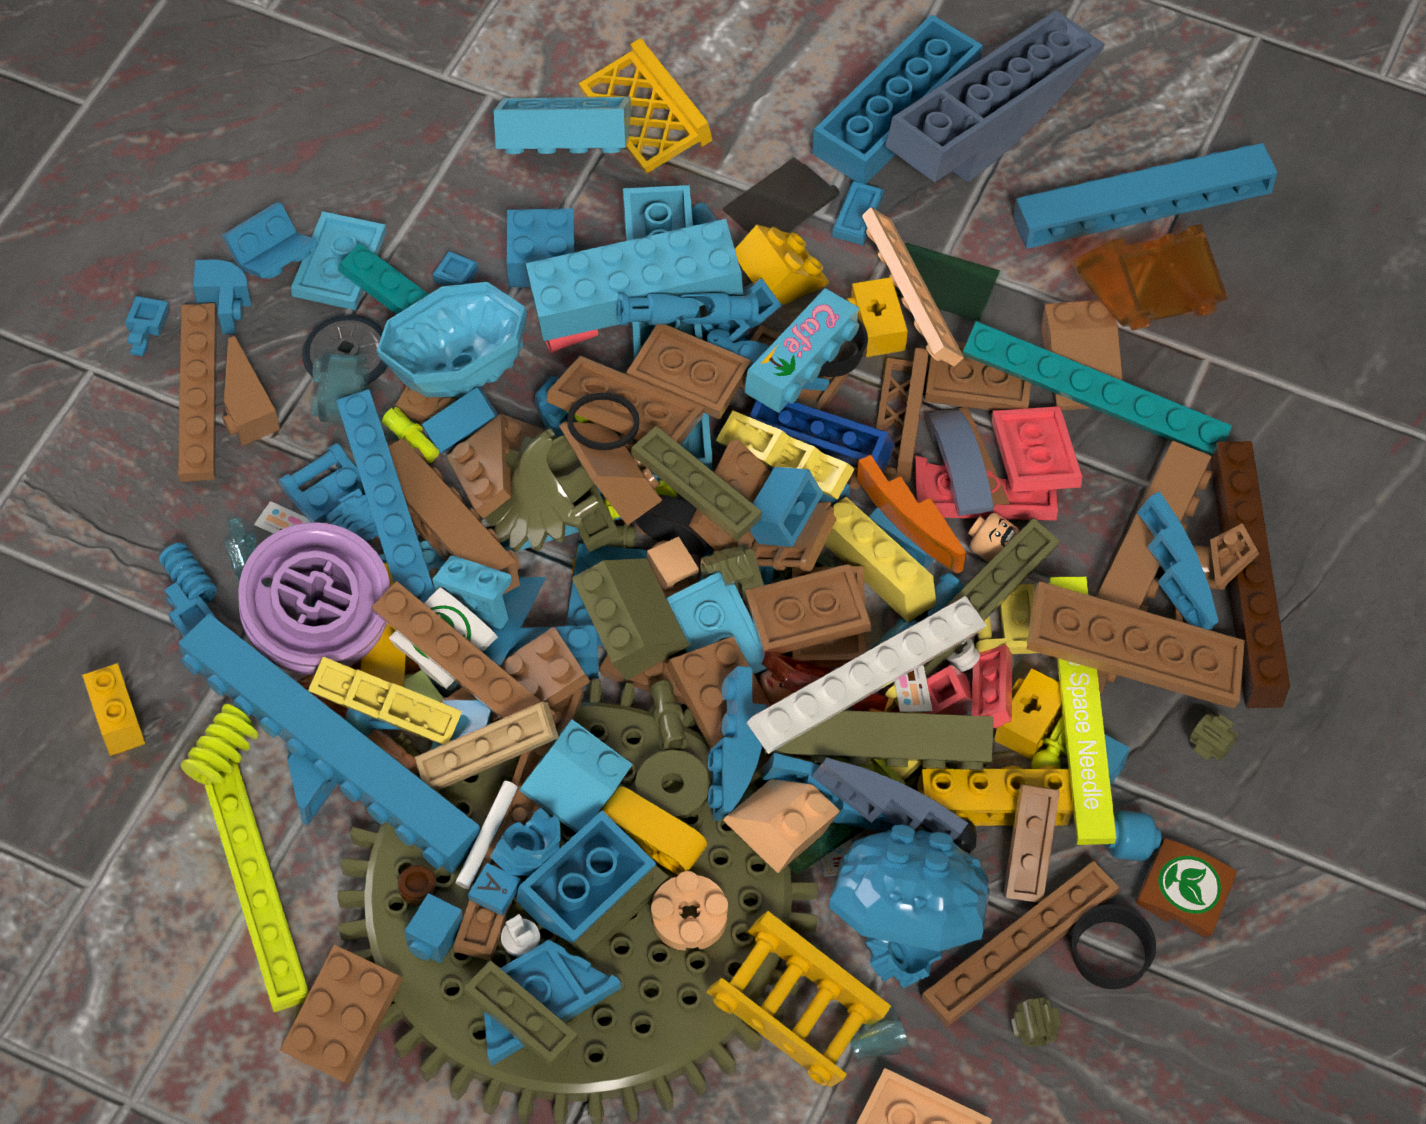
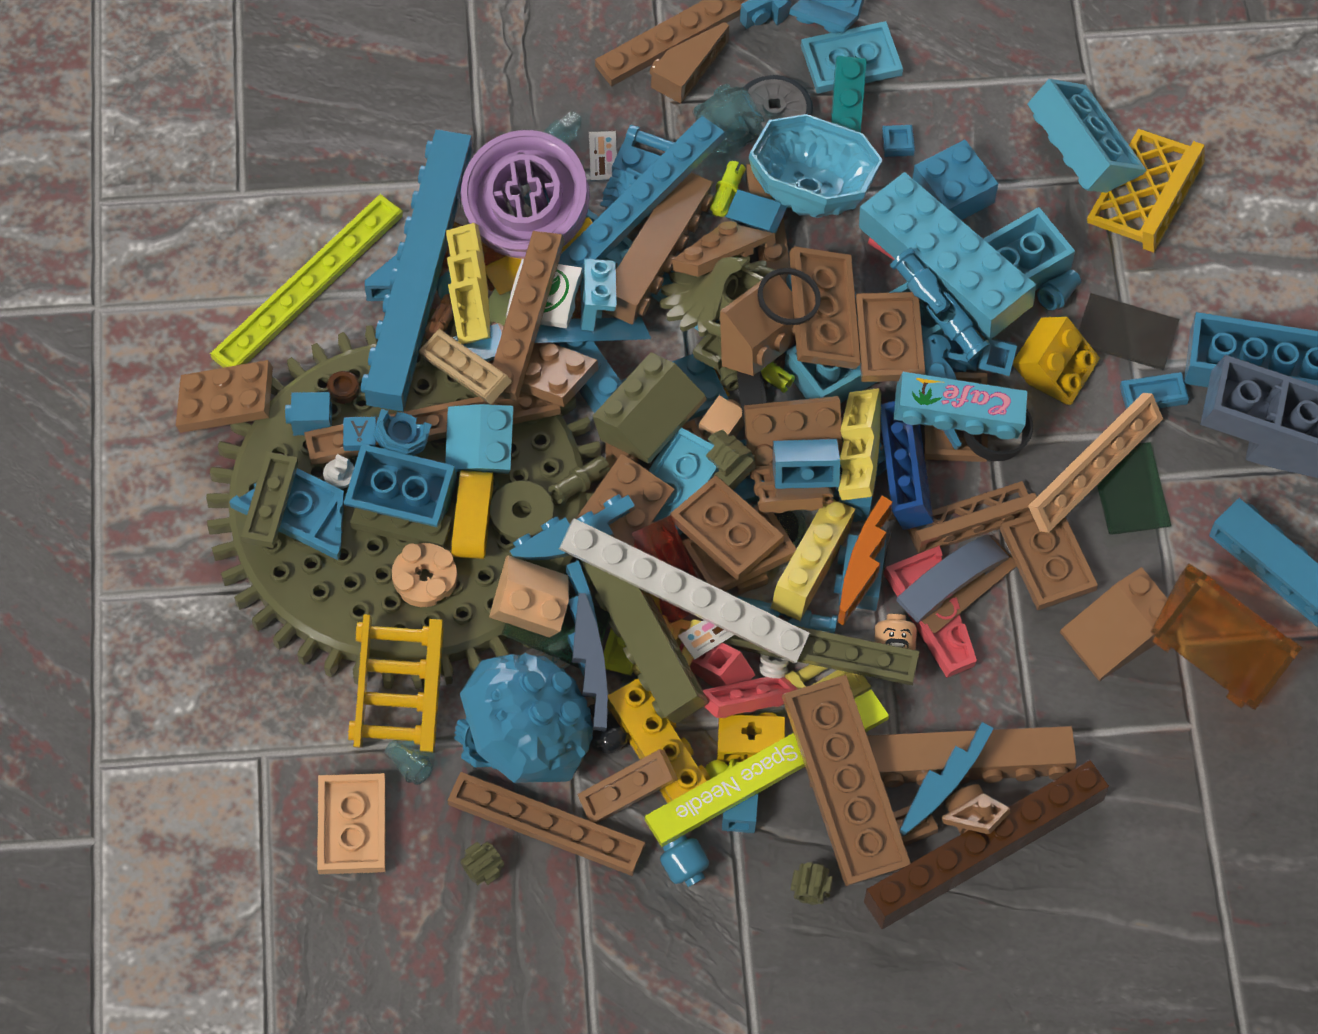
camera: 60 degrees right, 5 degrees up
yellow brick [82,663,145,756] -> none
dark azure piece [159,542,217,604] -> none
dark azure plate [164,582,219,637] -> none
neon yellow piece [180,704,259,786] -> none
white bar [456,781,518,889] -> none
olive plate [631,426,762,541] -> none
yellow brick [846,277,908,357] -> none
teal plate [962,321,1232,458] -> none
coral plate [991,406,1083,492] -> none
black tyre [1072,904,1156,989] -> none
slope [1135,838,1238,938] -> none

